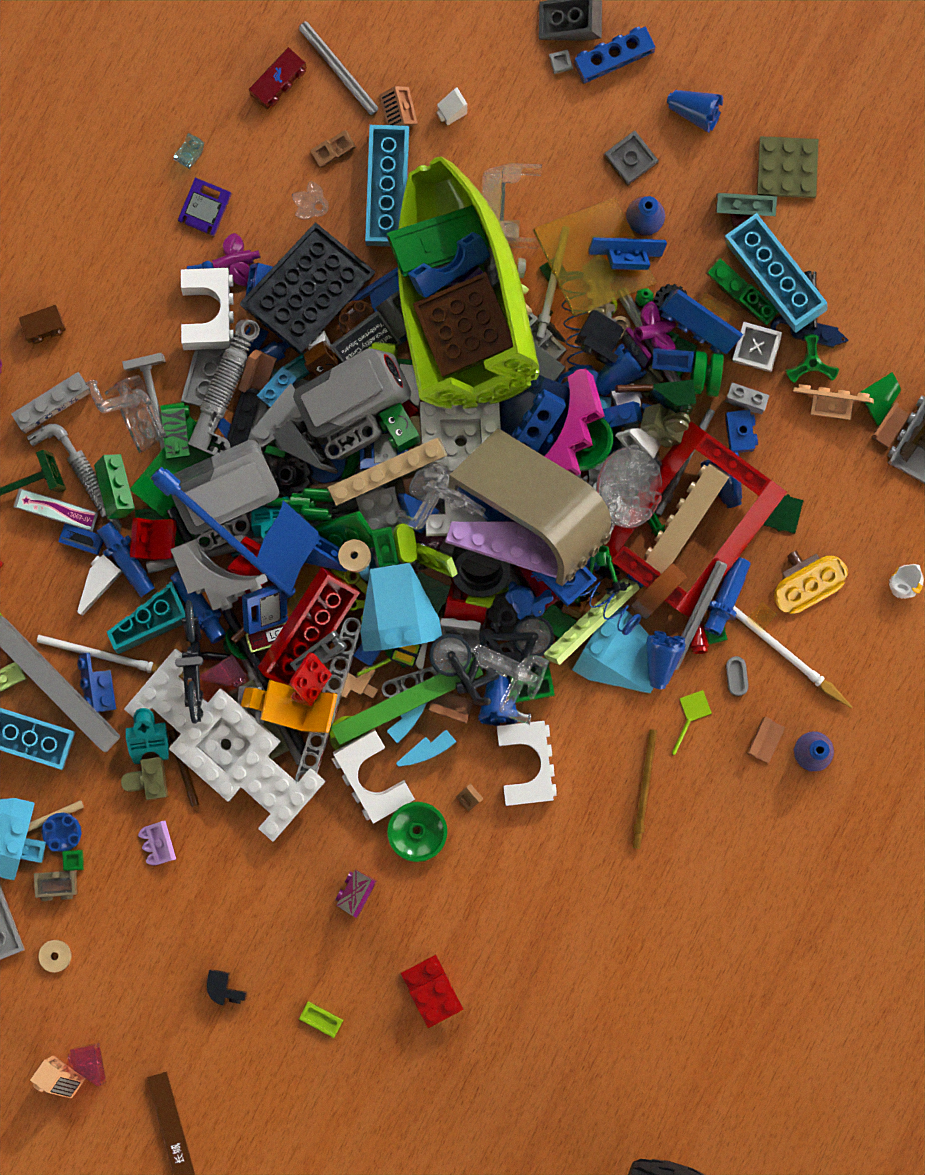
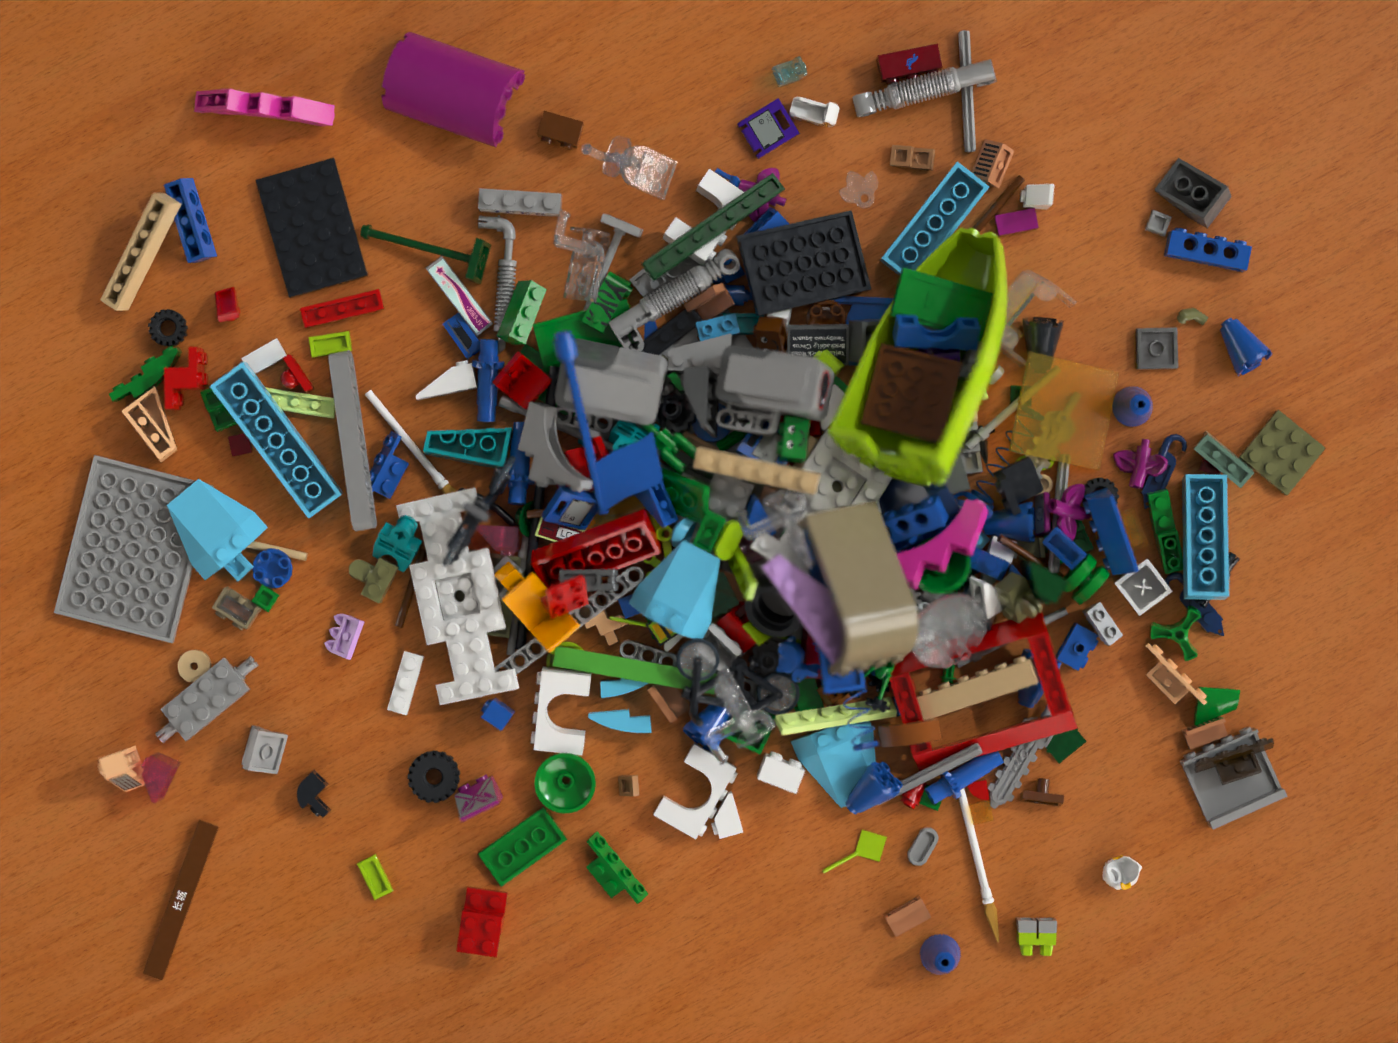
camera: 35 degrees right, 5 degrees up
tan piece [338,539,371,572] -> none
blue bracket [588,237,667,270] -> none
pearl gold bar [632,729,657,849] -> none
green plant [635,288,654,308] -> none
yellow tile [774,556,848,614] -> none
none -> light grey plate [155,656,259,743]
none -> light grey bracket [241,725,288,774]
none -> white plate [387,651,424,715]
none -> black tyre [408,750,460,803]
none -> green tile [478,806,567,887]
none -> blue brick [481,697,515,731]
none -> clear plate [581,136,677,200]
none -> green bracket [586,831,648,904]
none -> dark green tile [641,173,785,281]
none -> white slope [711,791,743,839]
none -> white brick [757,751,805,794]
none -> white animal [789,97,840,127]
none -> light grey piece [852,59,997,117]
none -> red tile [967,779,989,800]
none -> reddish brown bar [973,175,1025,232]
none -> light grey bar [988,705,1054,809]
none -> magenta tile [994,208,1039,236]
none -> hips [1016,917,1057,956]
none -> black cone [1022,317,1064,374]
none -> magenta plant [1113,439,1168,489]
none -> dark blue plate [1140,434,1187,509]
none -> olive arm [1177,308,1208,326]

